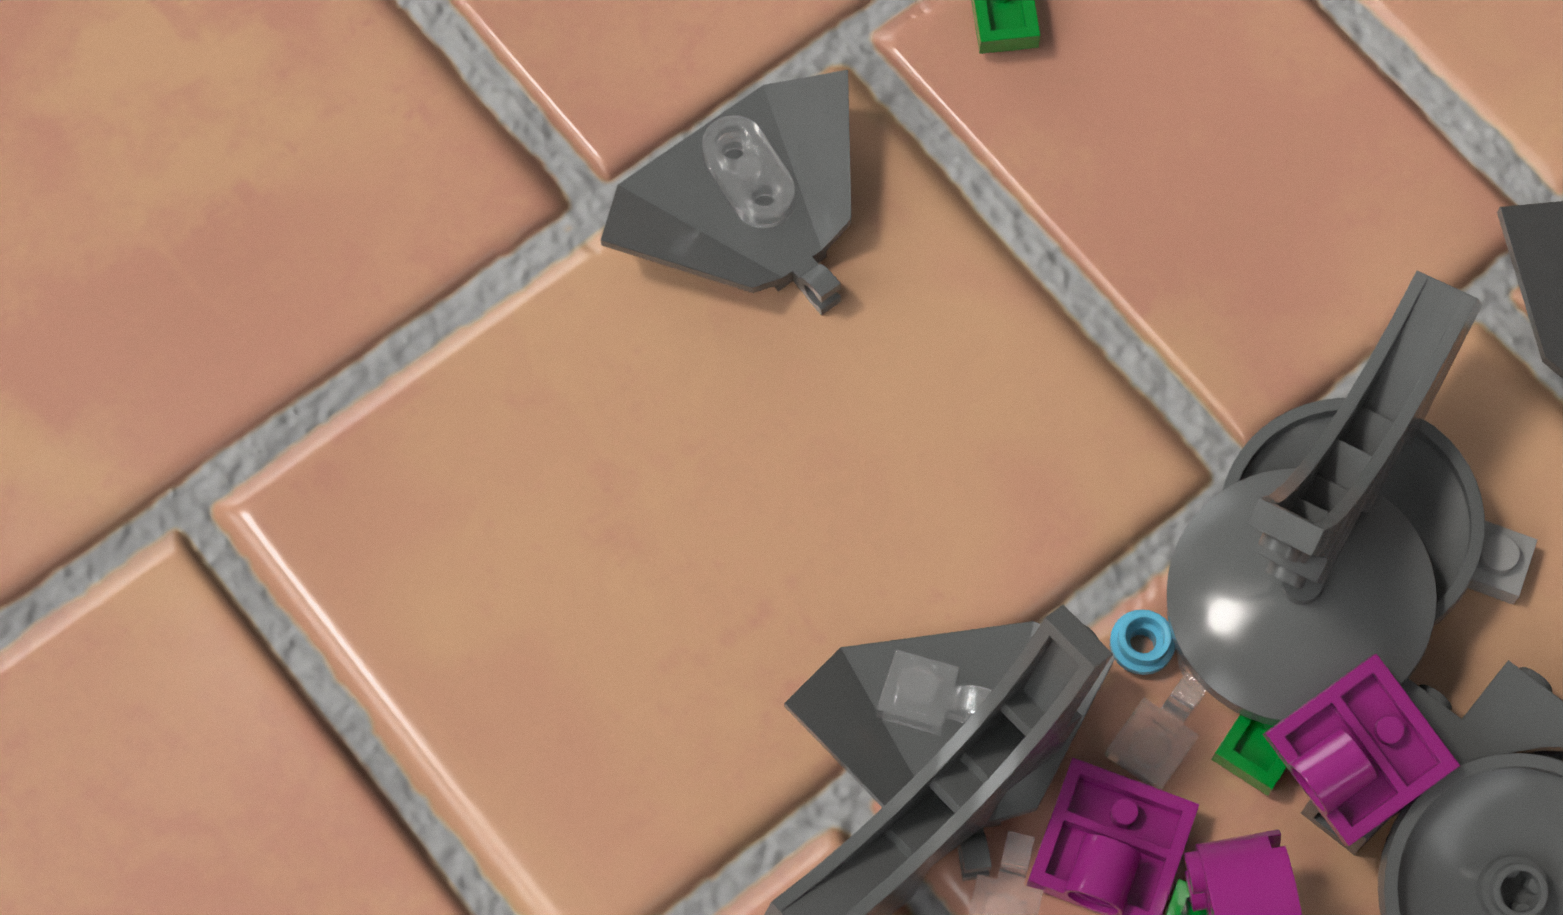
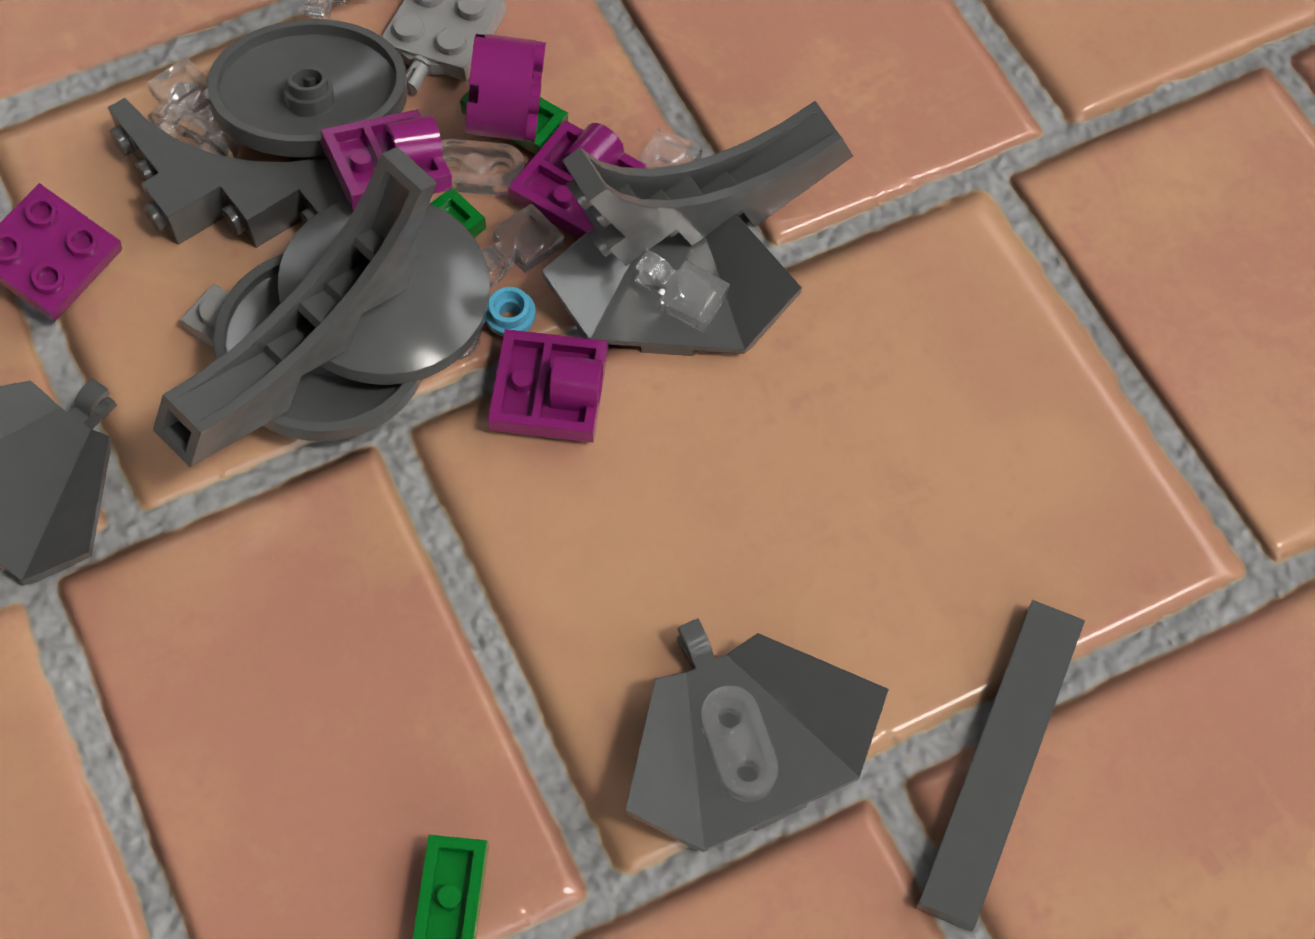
camera: 170 degrees left, 5 degrees down
none -> clear plate [441,139,525,196]
none -> magenta plate [488,329,608,443]
none -> dark grey tile [916,600,1085,932]

